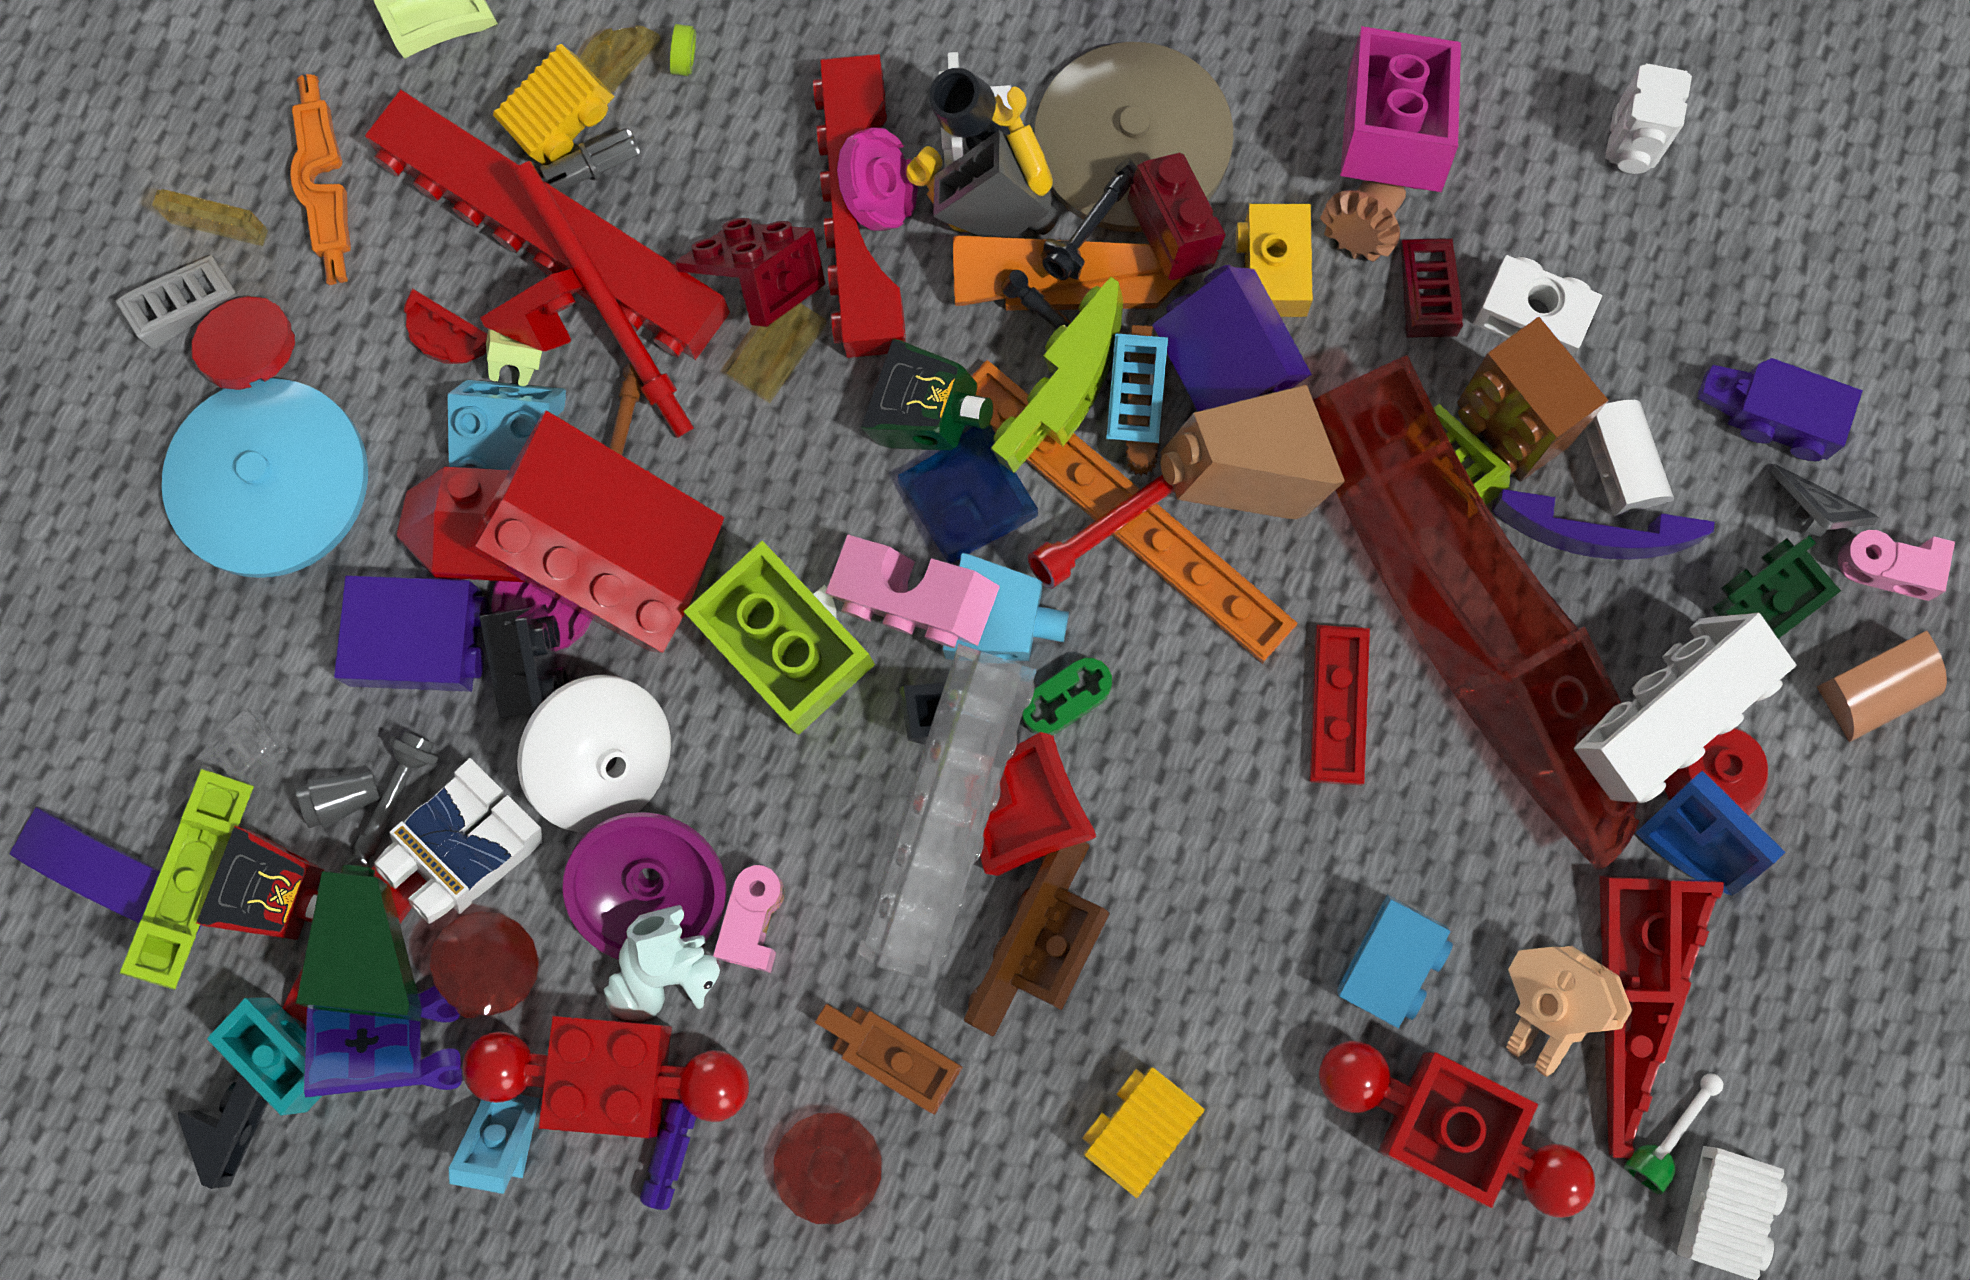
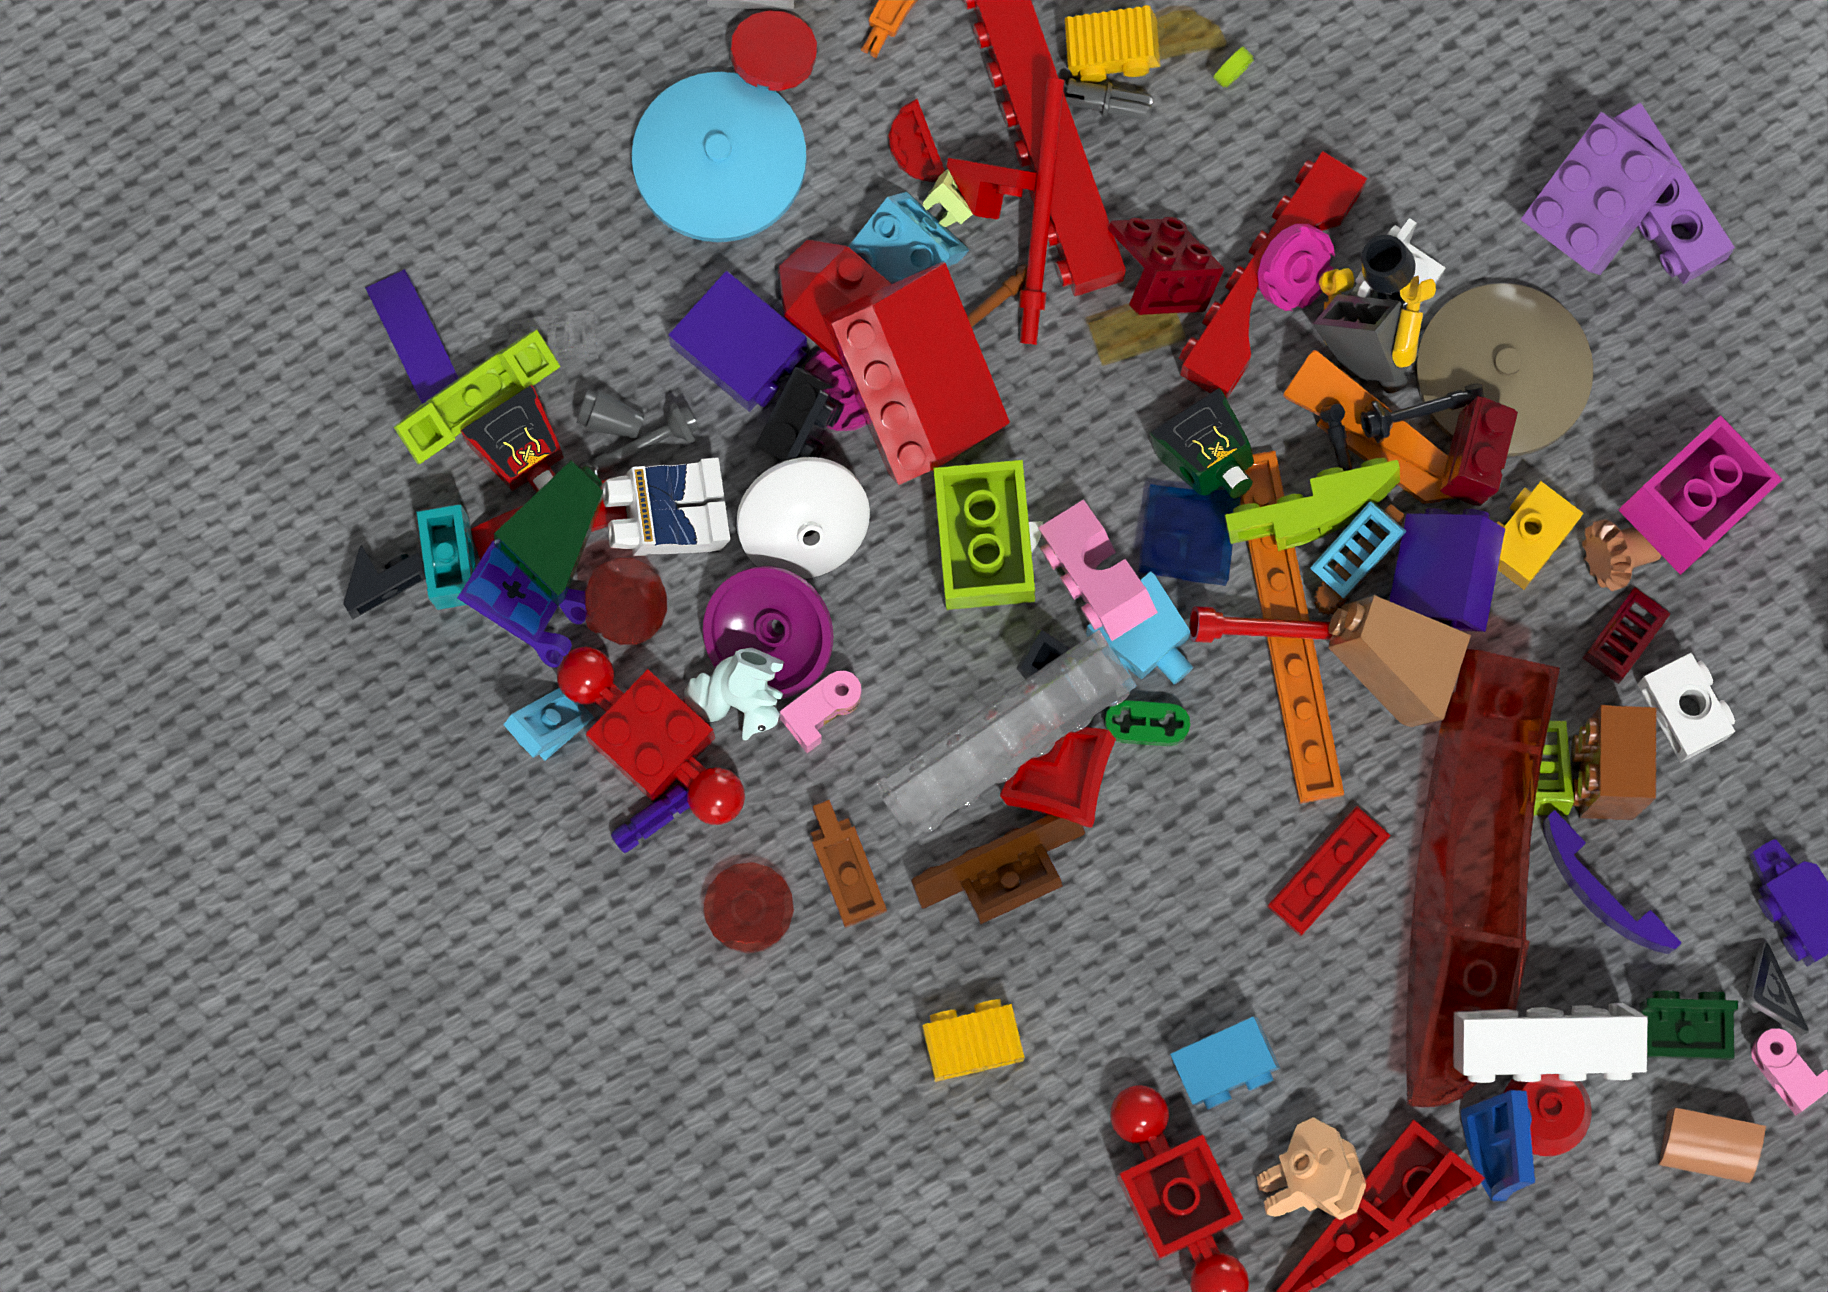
camera: 30 degrees right, 0 degrees up
white brick [1584,400,1674,517] -> none

